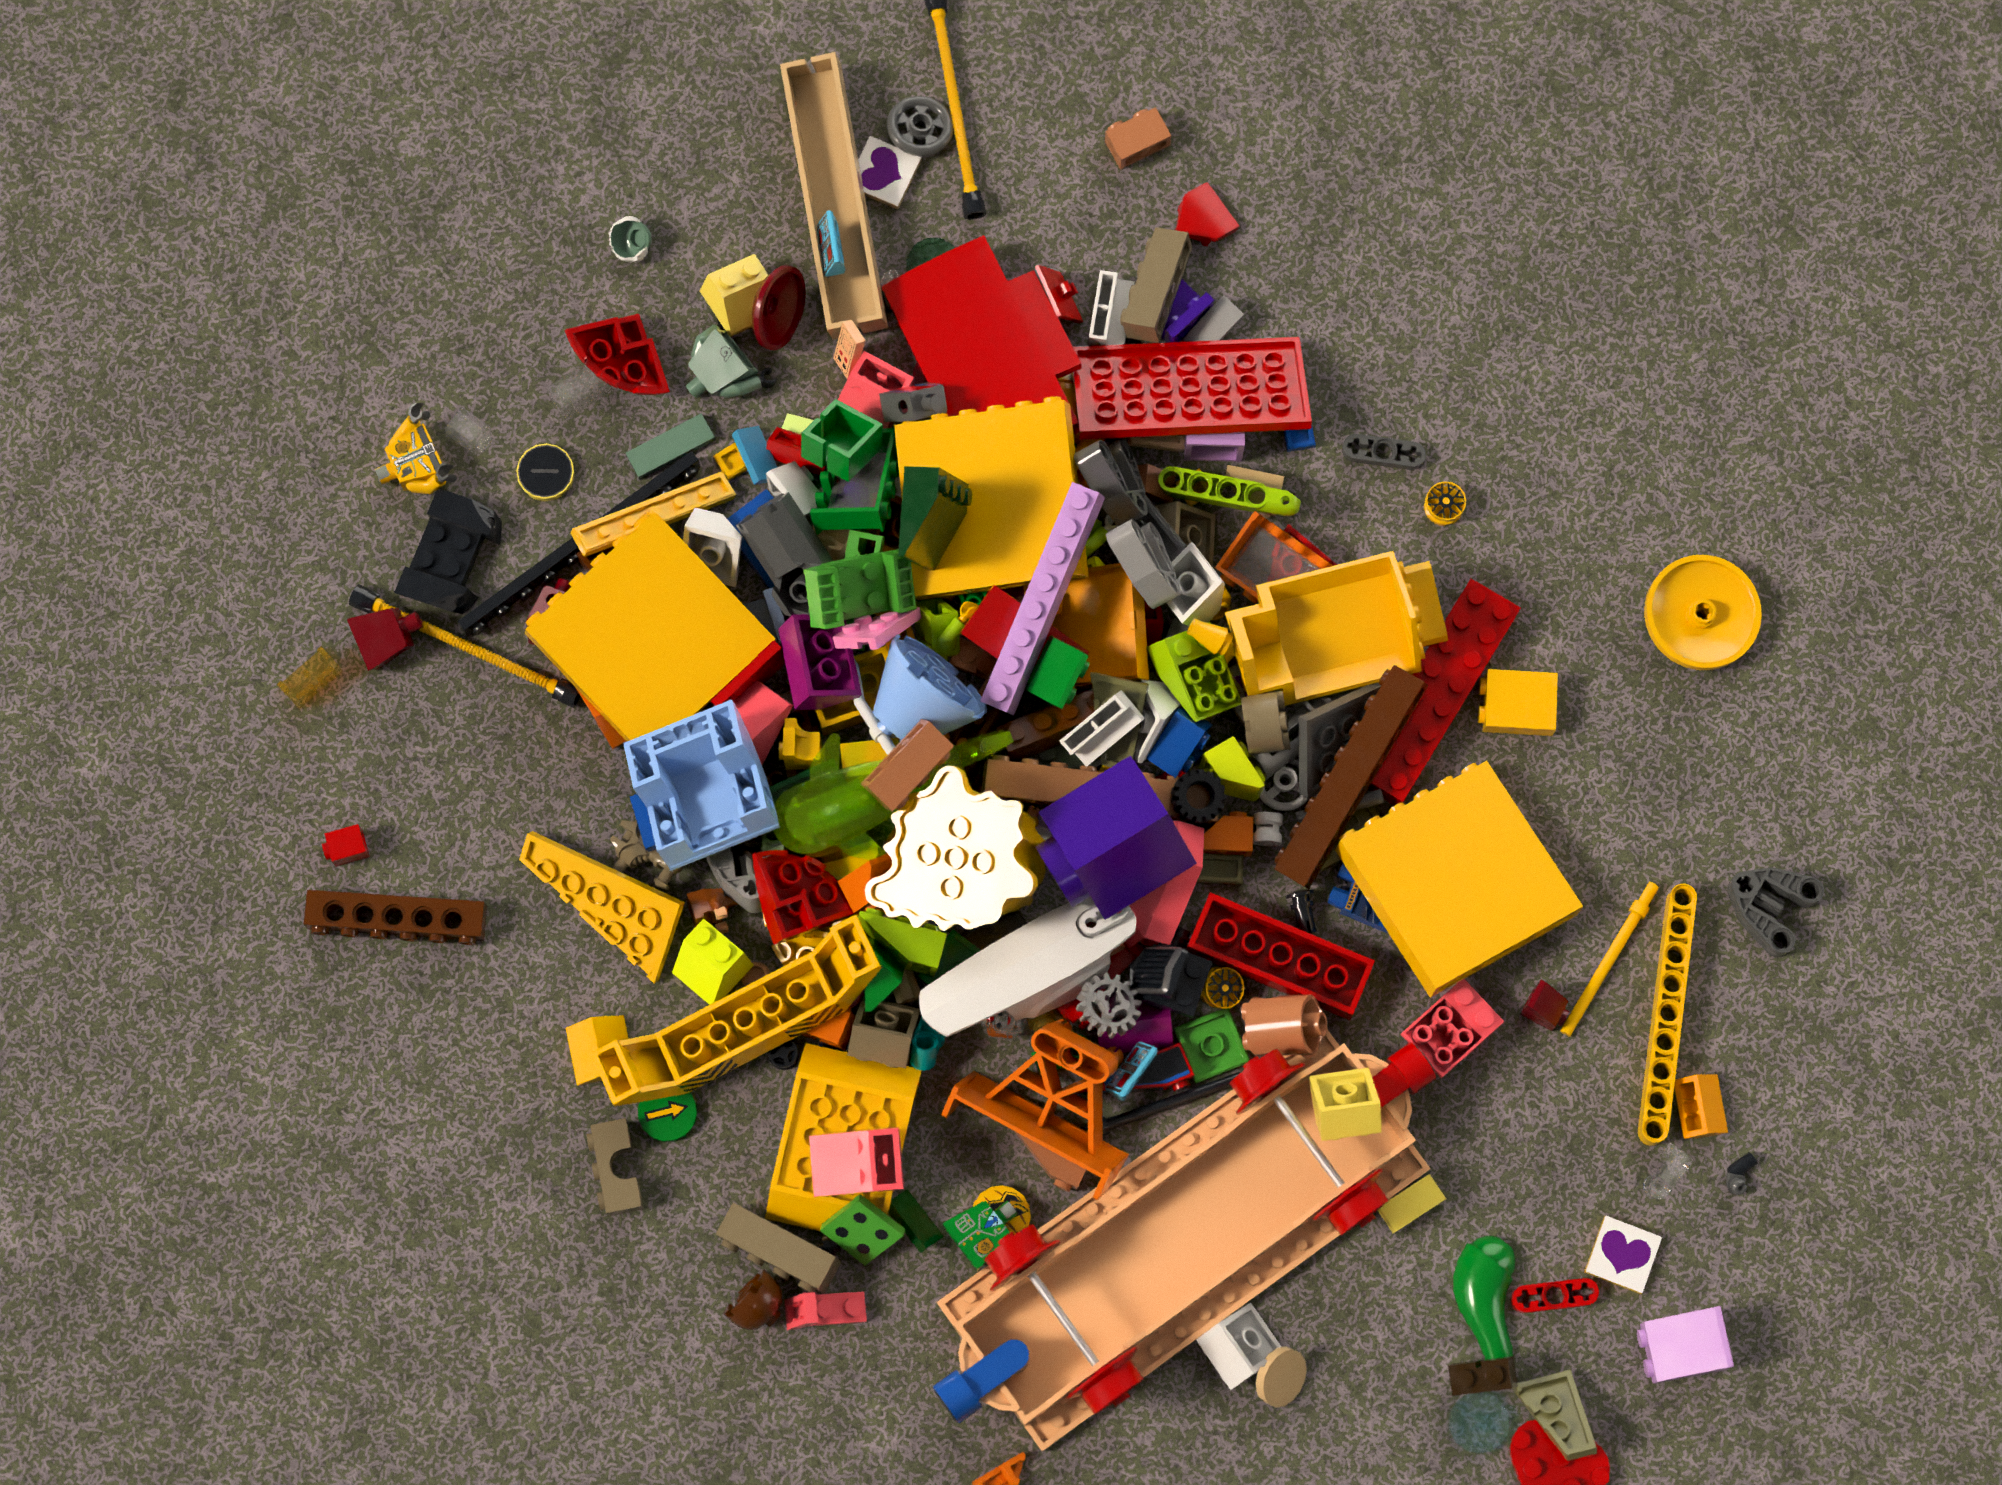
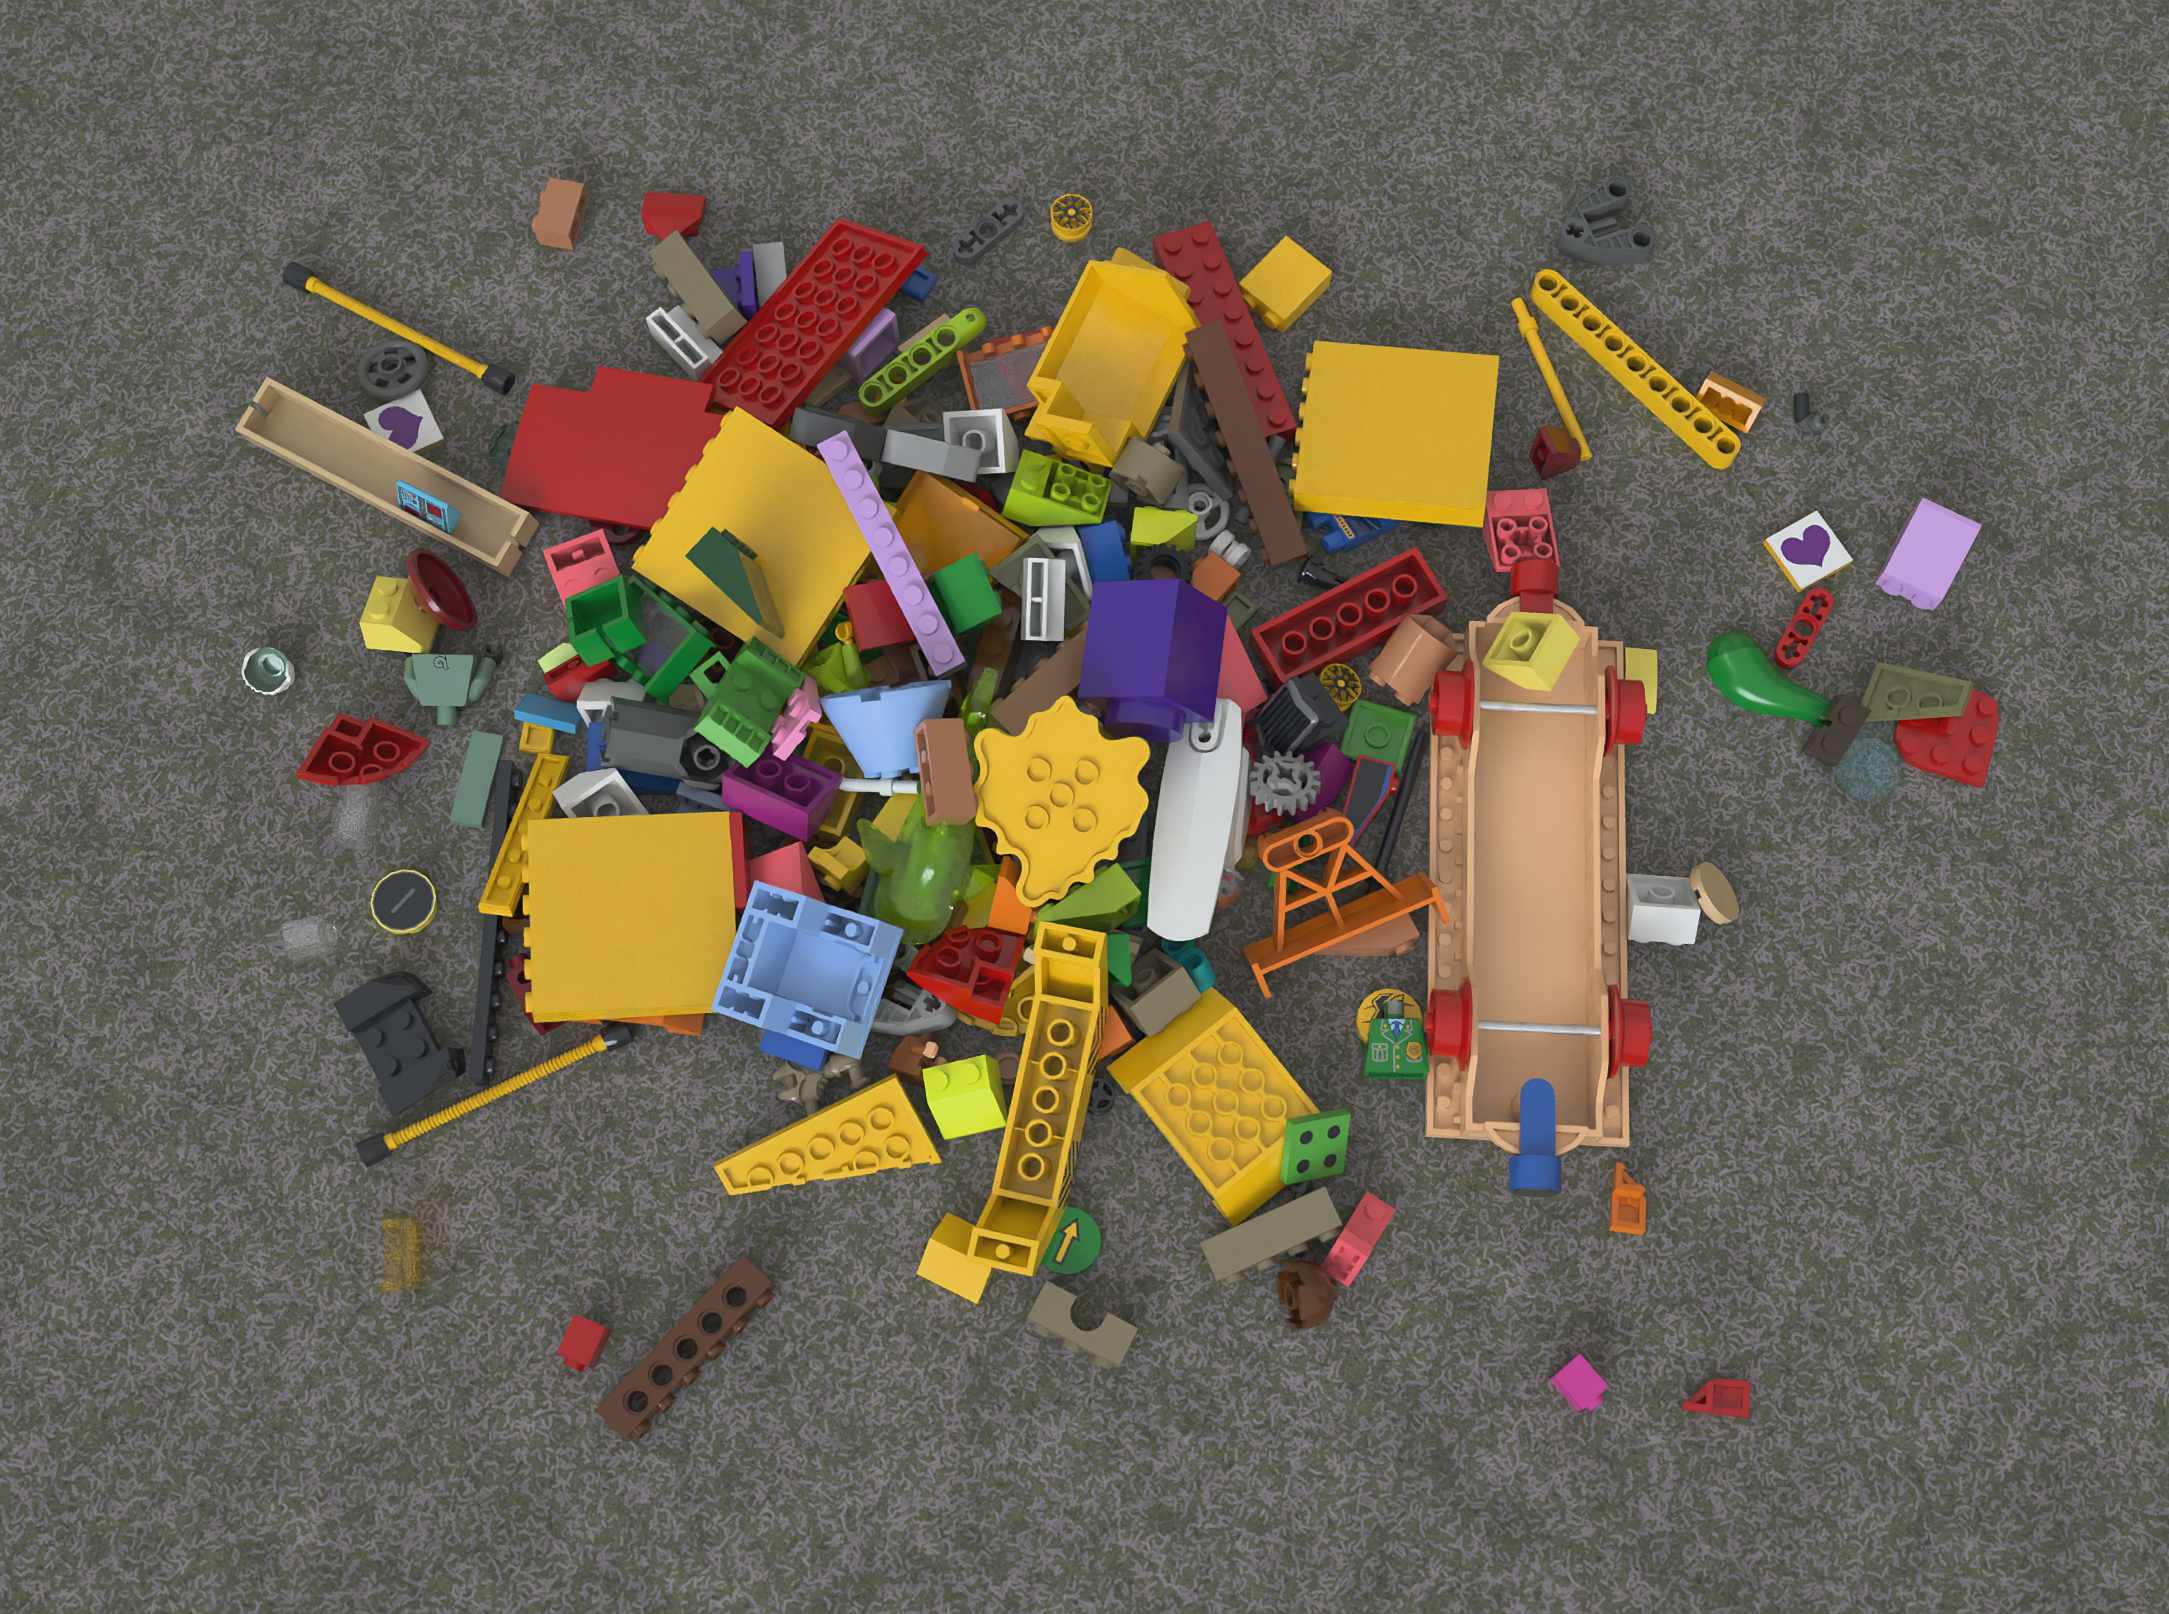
camera: 50 degrees left, 5 degrees down
dark red torso [347,608,423,671] -> none
torso [375,403,457,495] -> none
coral slope [809,1128,904,1197] -> none
light nougat tile [833,320,865,379] -> none
dark grey torso [879,382,948,422] -> none
dark green tile [889,1189,944,1253] -> none
red piece [1035,265,1084,324] -> none
slope [1105,1042,1158,1102] -> none
yellow cone [1187,618,1233,655] -> none
clear leg [1643,1142,1694,1200] -> none
yellow dish [1644,555,1762,670] -> none

